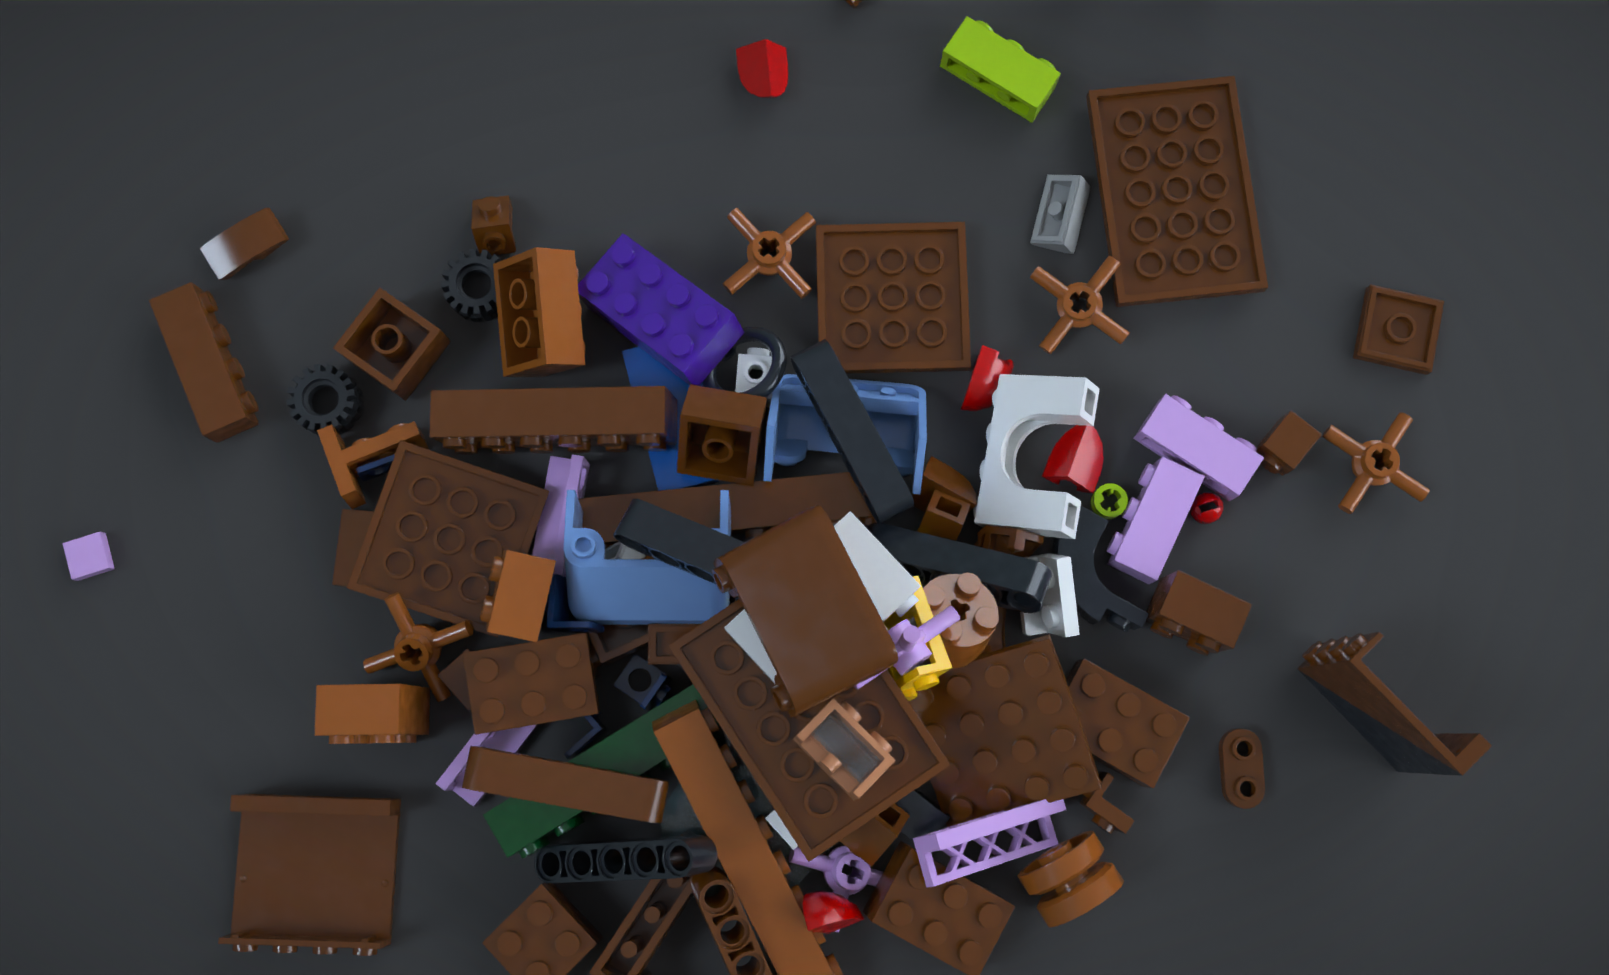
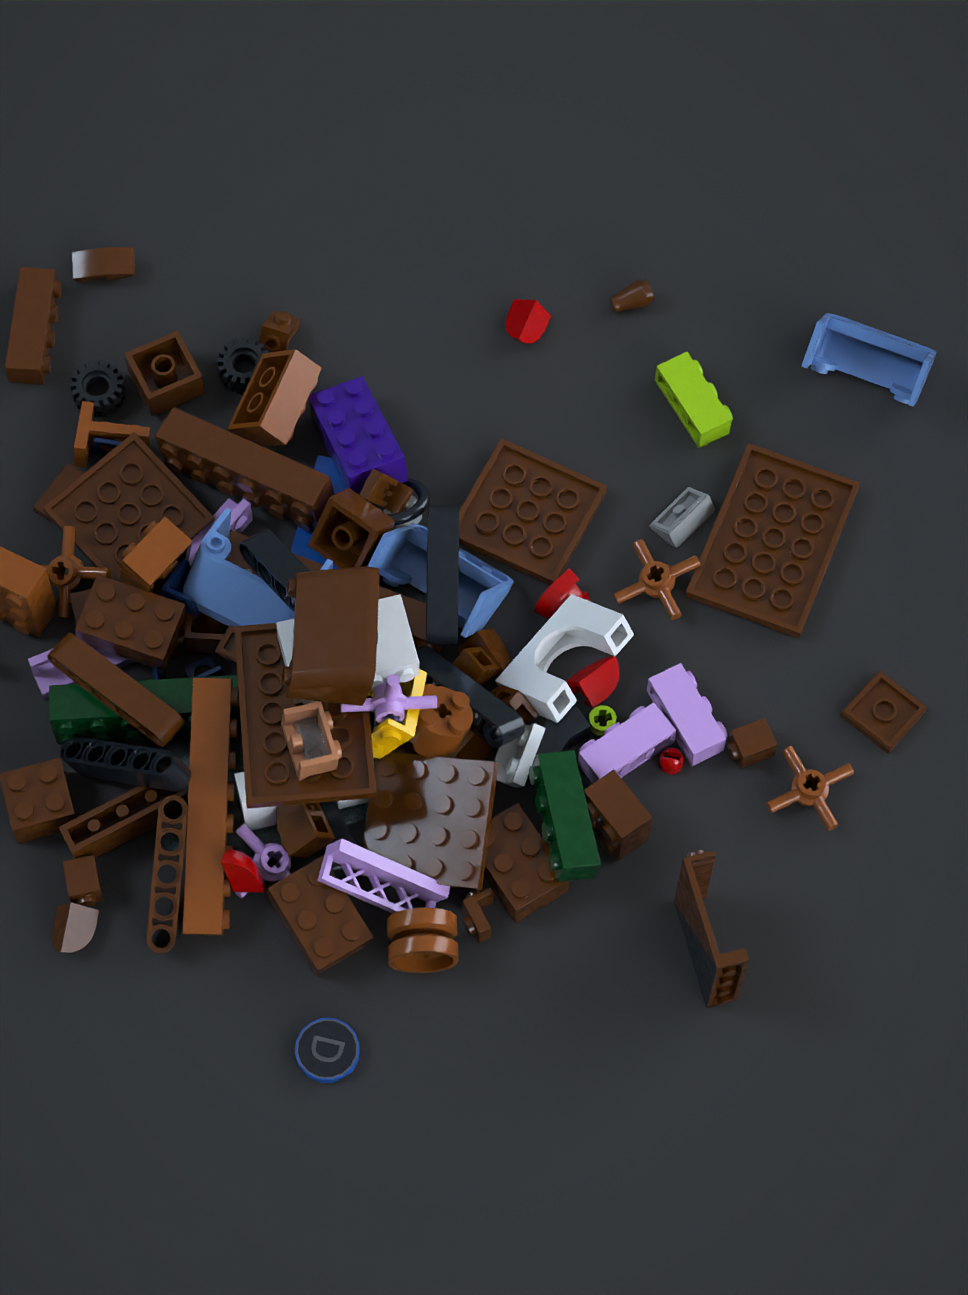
camera: 25 degrees right, 15 degrees down
dark orange bar [722,208,816,299] -> none
reddish brown plate [1219,729,1265,809] -> none
none -> reddish brown bracket [359,468,413,514]
none -> dark green brick [529,750,601,882]

